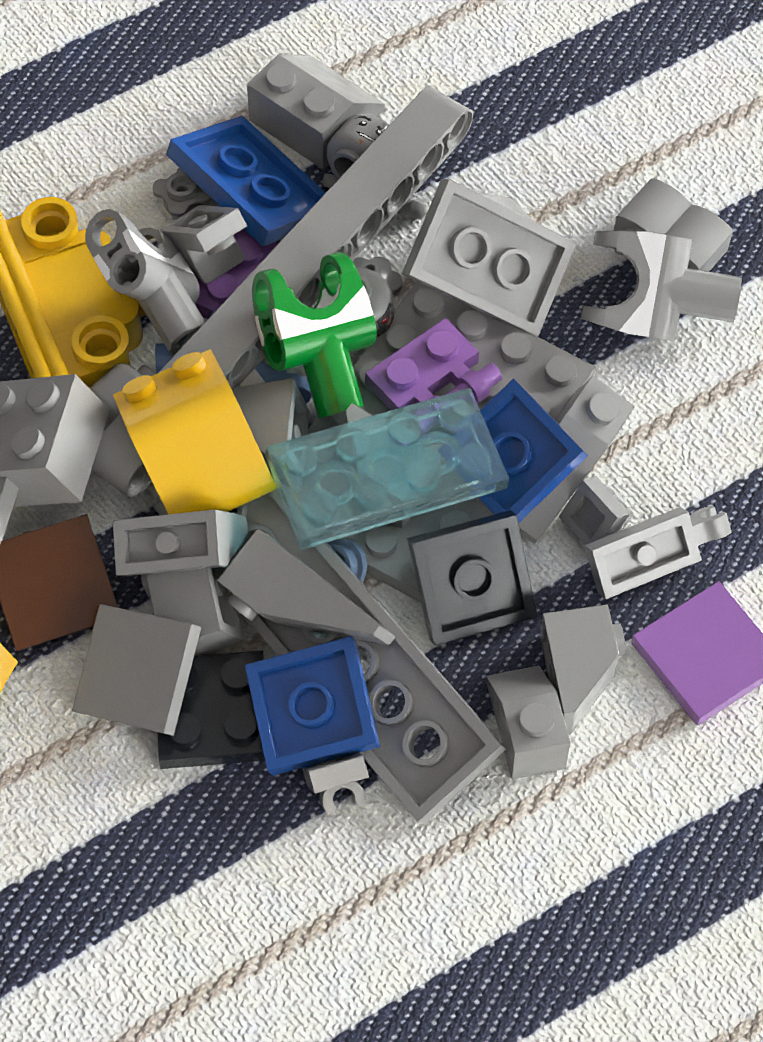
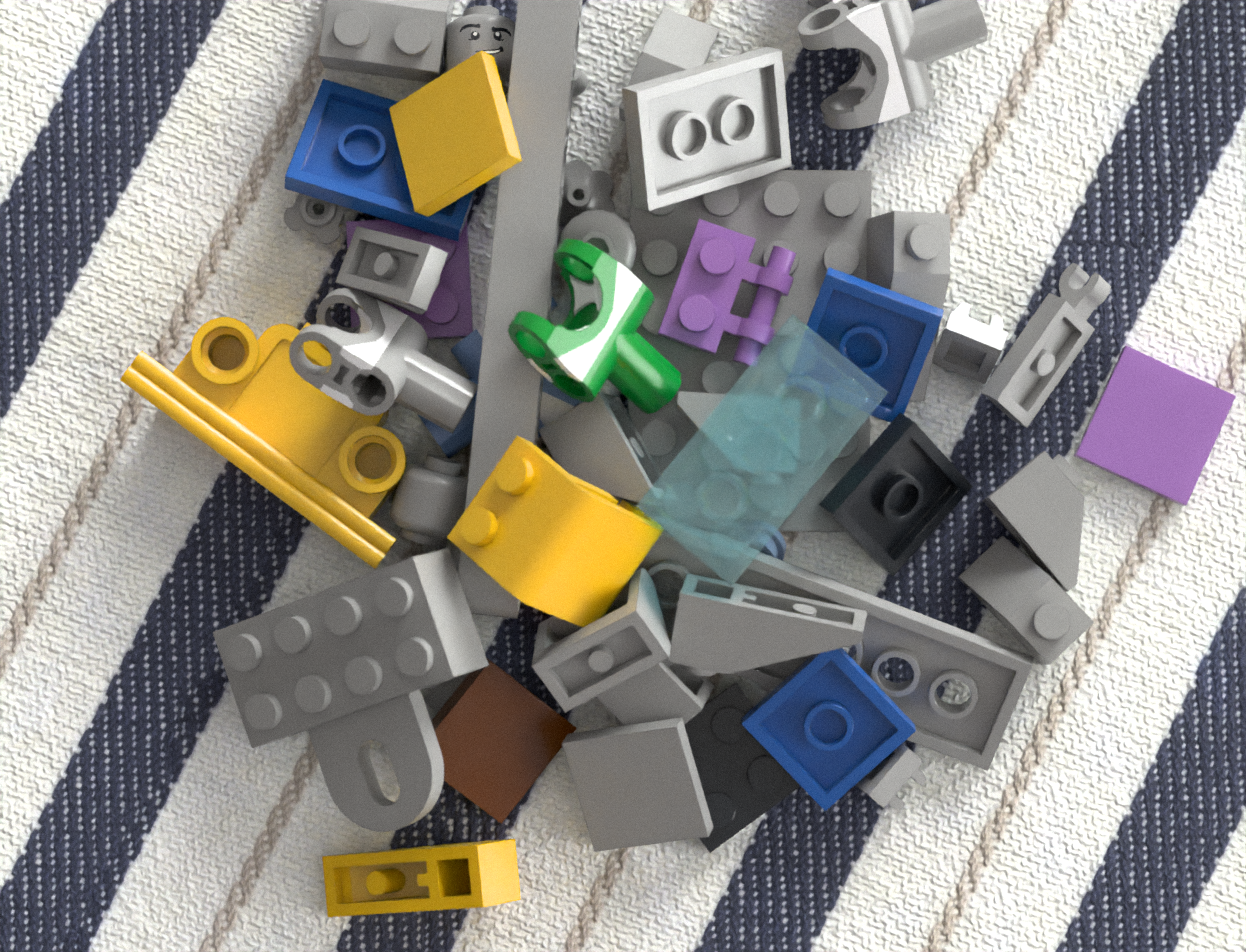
camera: 30 degrees left, 25 degrees up
none -> yellow tile [389,50,522,217]

